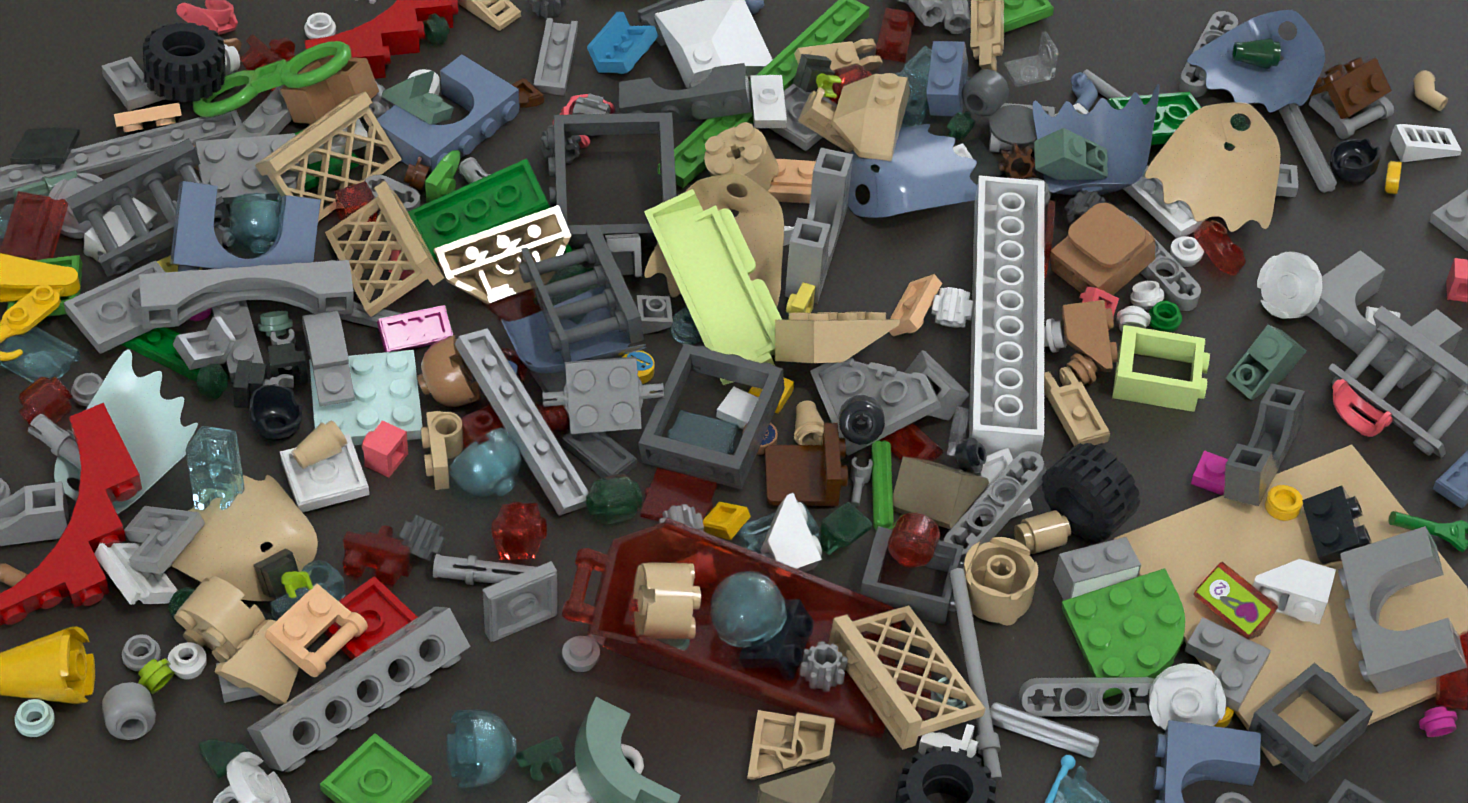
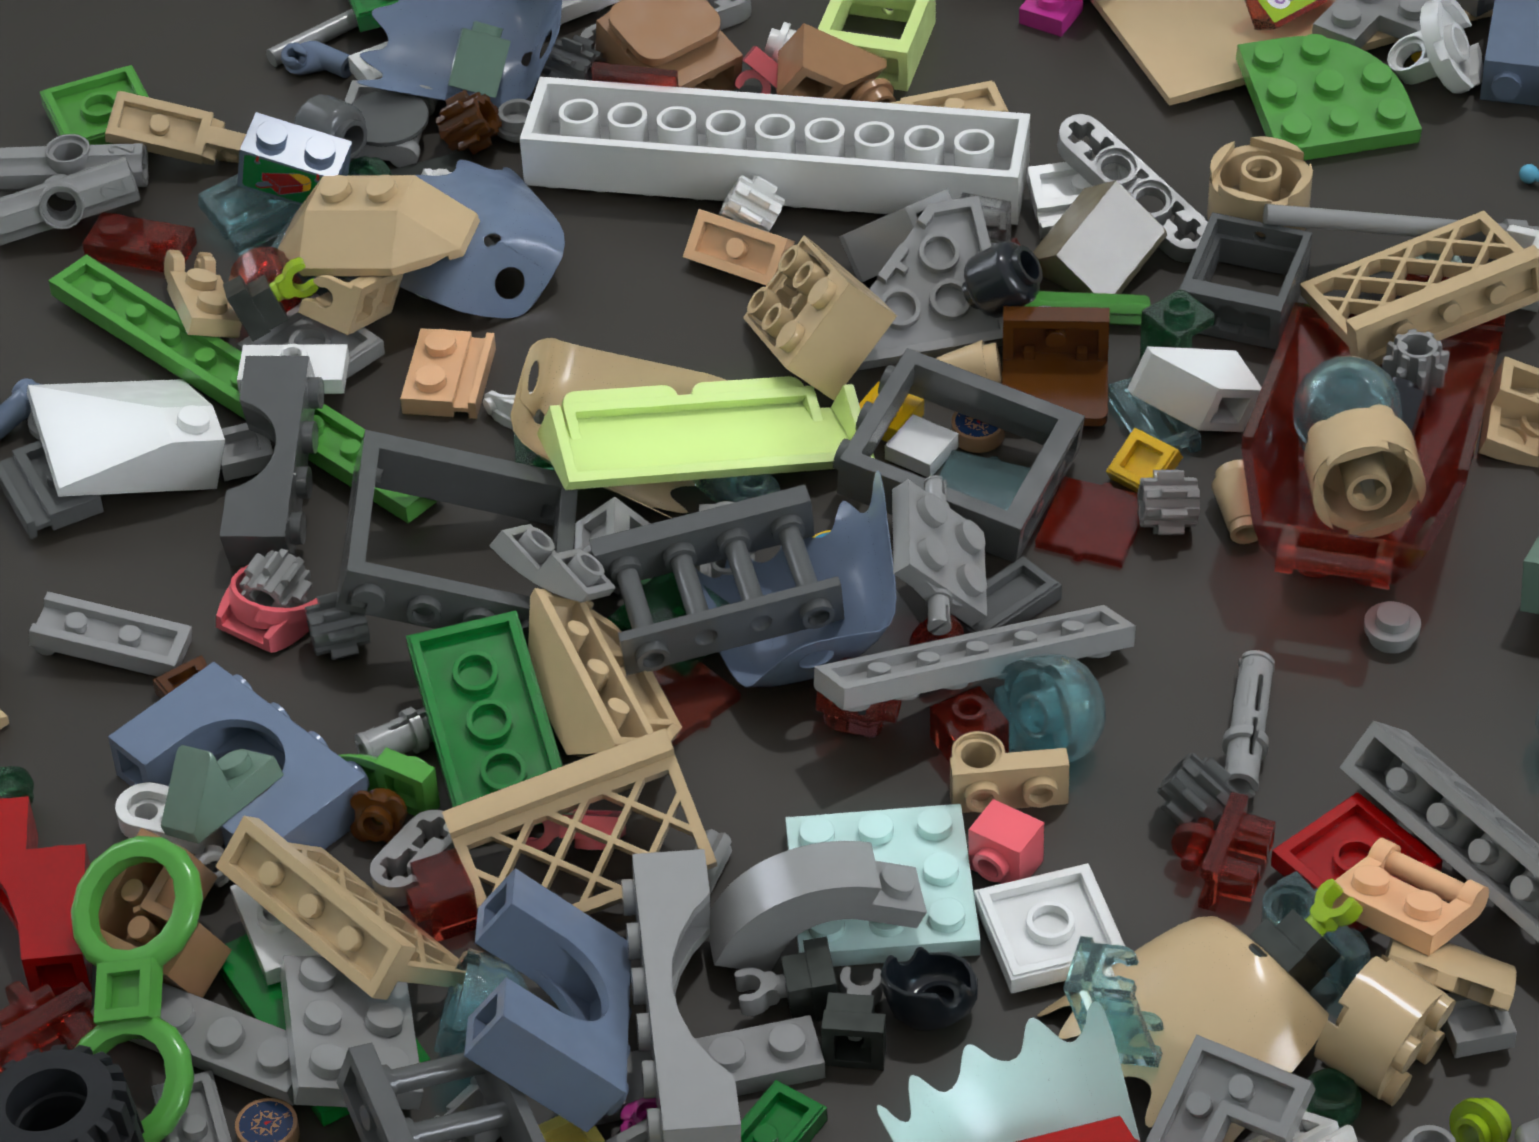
camera: 80 degrees left, 5 degrees down
white plate [168,642,207,679] -> none
light grey bracket [173,316,236,370] -> none
clear green plate [197,364,228,399] -> none
sand green plate [258,311,293,336] -> none
tan cone [291,420,348,469] -> none
plate [377,305,453,352] -> none
medium nougat cylinder [418,335,481,407] -> none
light grey plate [483,561,558,642] -> none
clear red brick [491,502,547,560] -> none
clear green head [586,474,642,525] -> none
dark azure bracket [587,12,659,74] -> none
tan brick [704,122,779,198] -> none
light grey arch [785,148,853,304] -> none
light yellow plate [786,282,815,313] -> none
clear red head [888,513,940,567] -> none
black plate [956,438,986,474] -> none
light grey axle [990,702,1099,758] -> none
clear bracket [1004,32,1059,87] -> none
tan brick [1014,510,1071,554] -> none
light grey beam [1019,677,1155,716] -> none
black tyre [1041,443,1140,542] -> none
light grey brick [1053,537,1141,600] -> none
white plate [1130,281,1164,309] -> none
green plate [1149,301,1182,332] -> none
none -> light grey slope [489,524,616,602]

